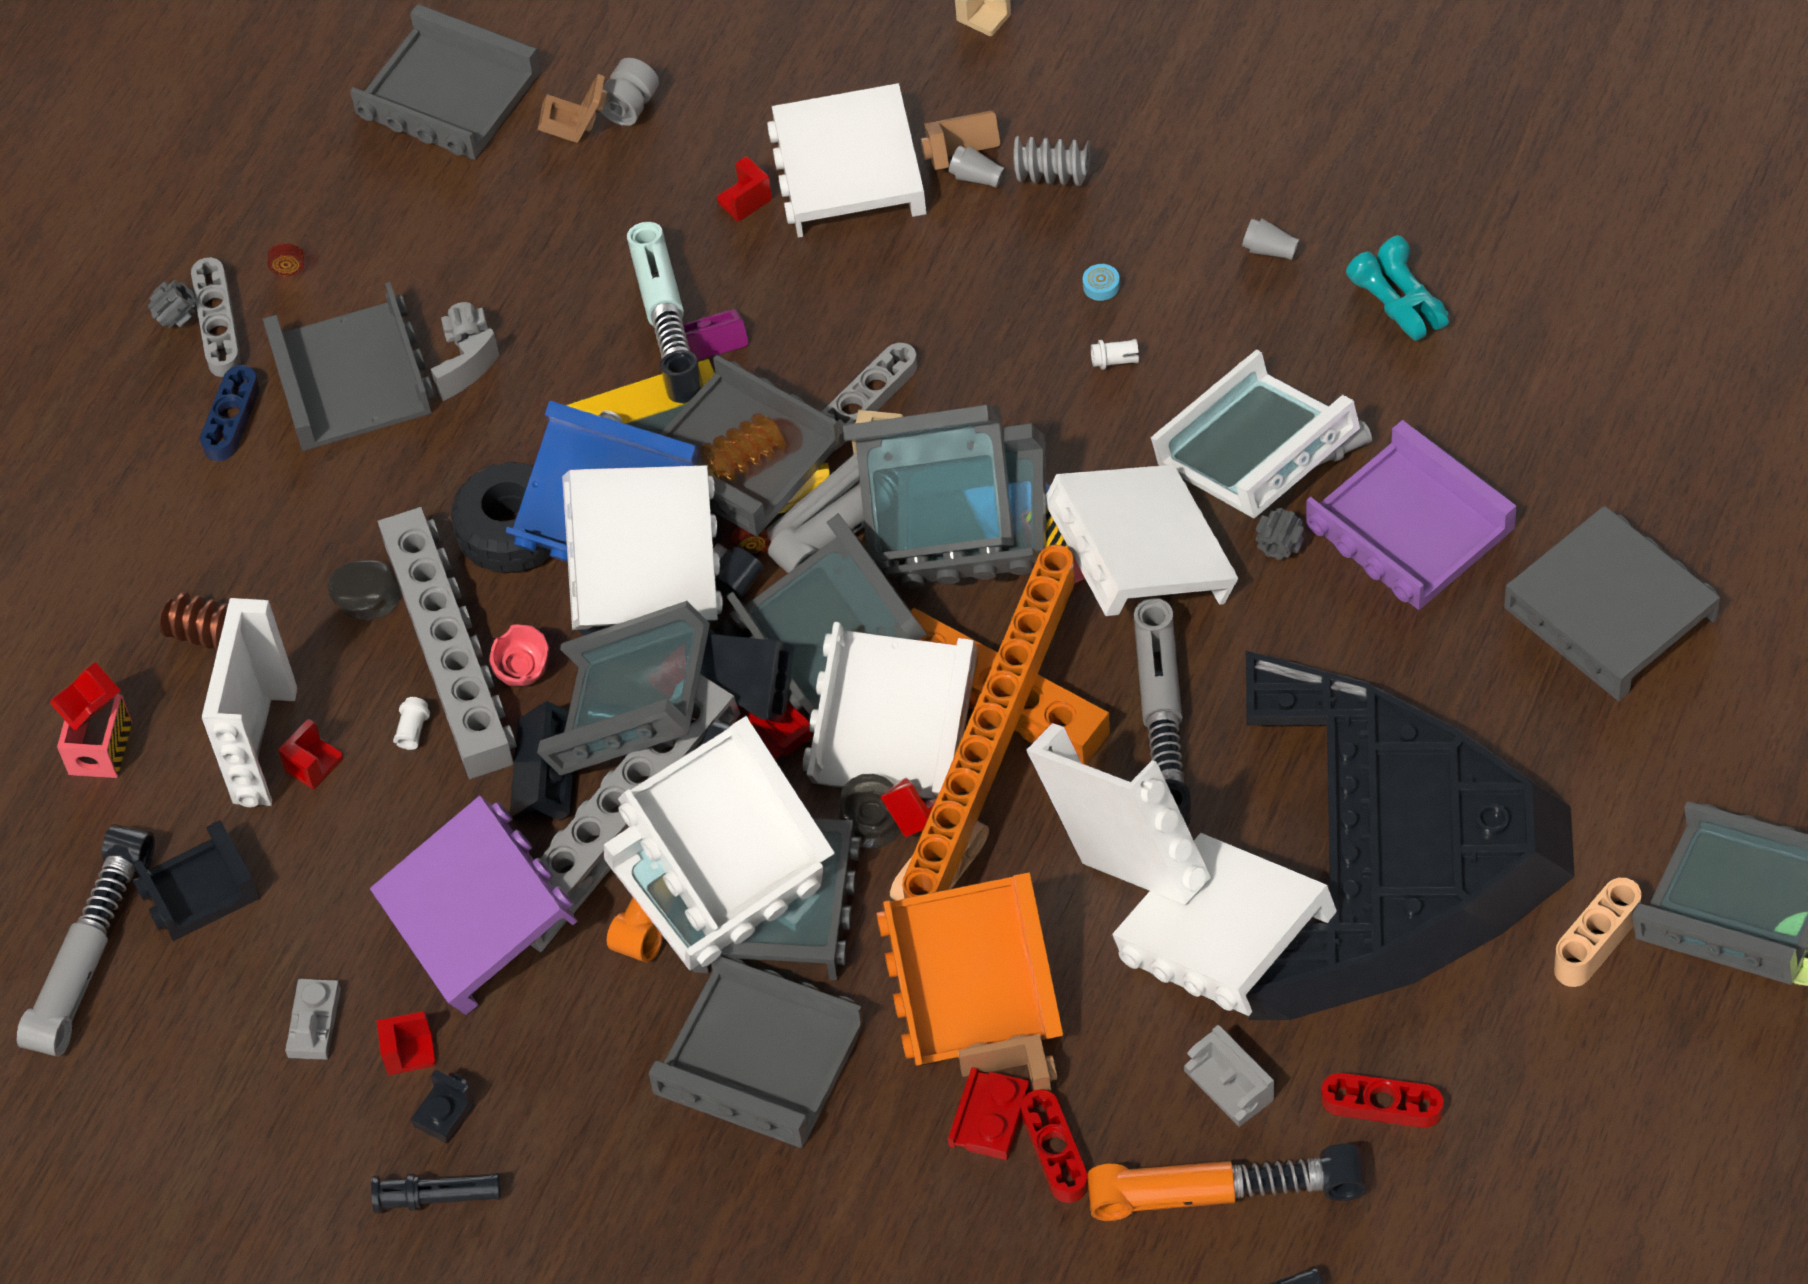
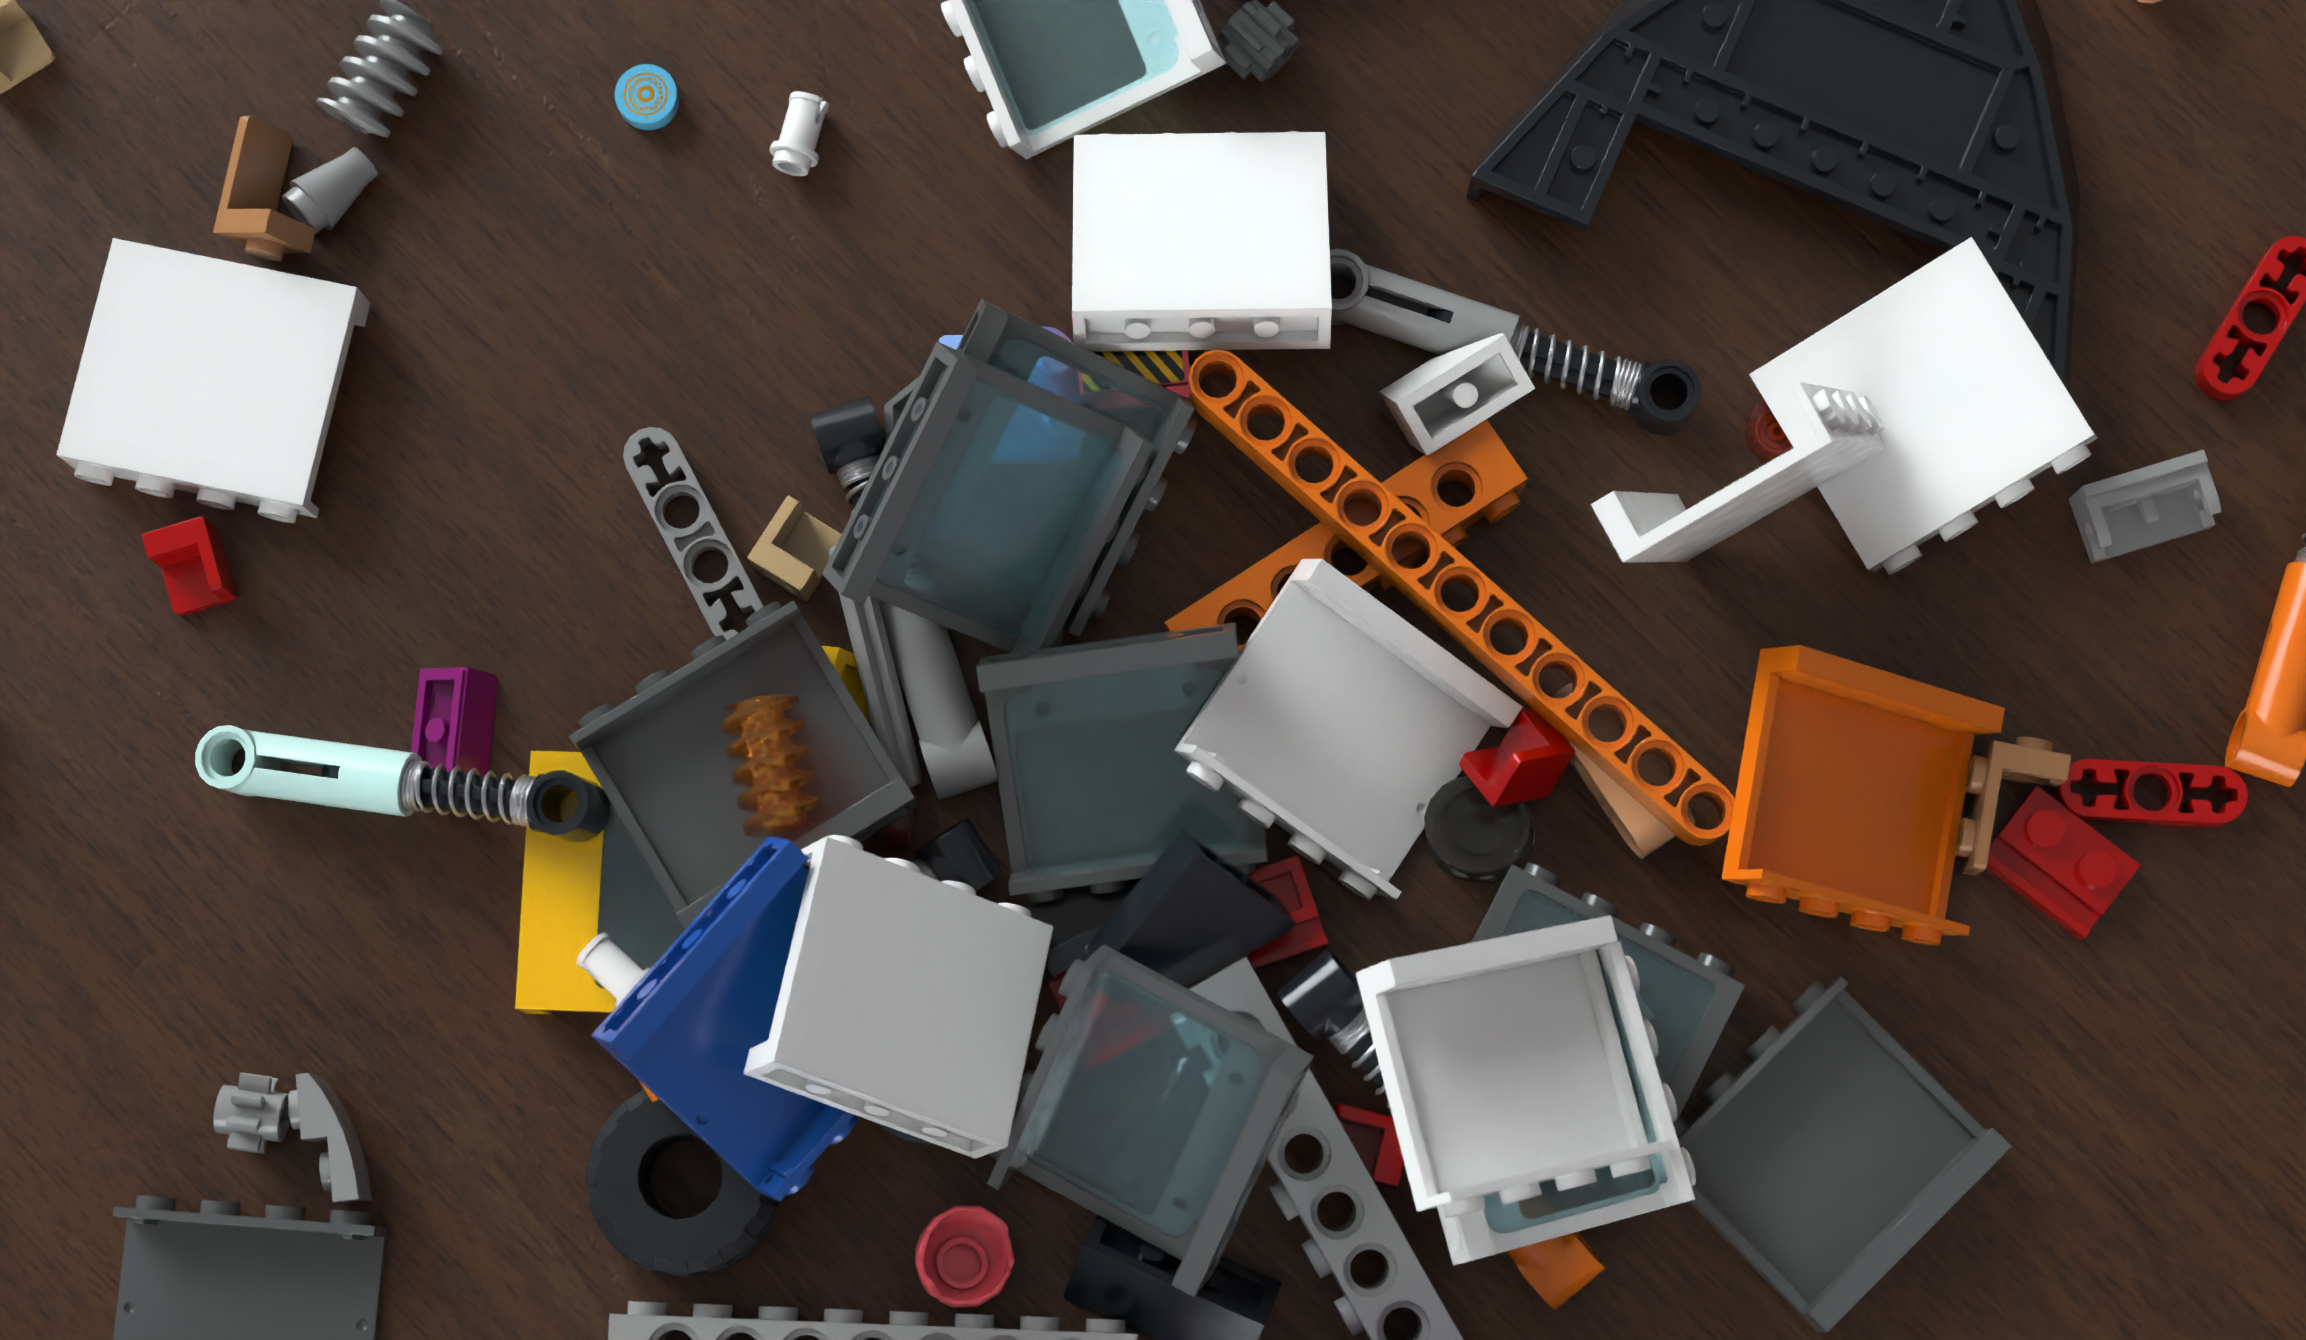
camera: 70 degrees left, 25 degrees up
none -> white slope [1379,333,1535,456]

